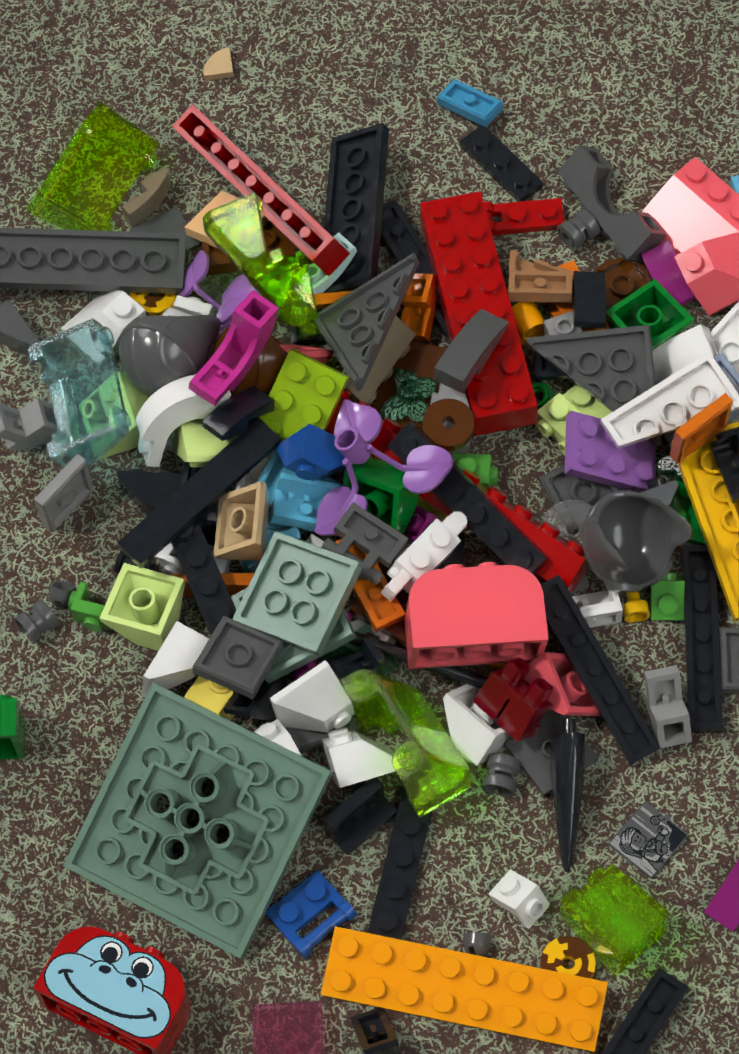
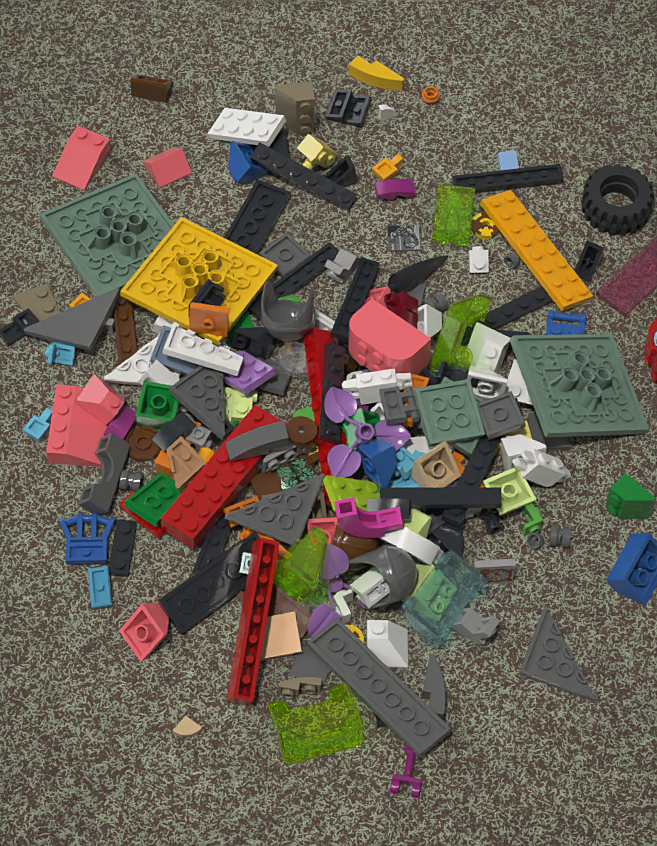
camera: 140 degrees left, 5 degrees down
none -> blue plate [58,513,117,565]
none -> coral slope [119,603,169,662]
none -> green plate [124,472,185,527]
none -> white hinge [512,449,571,487]

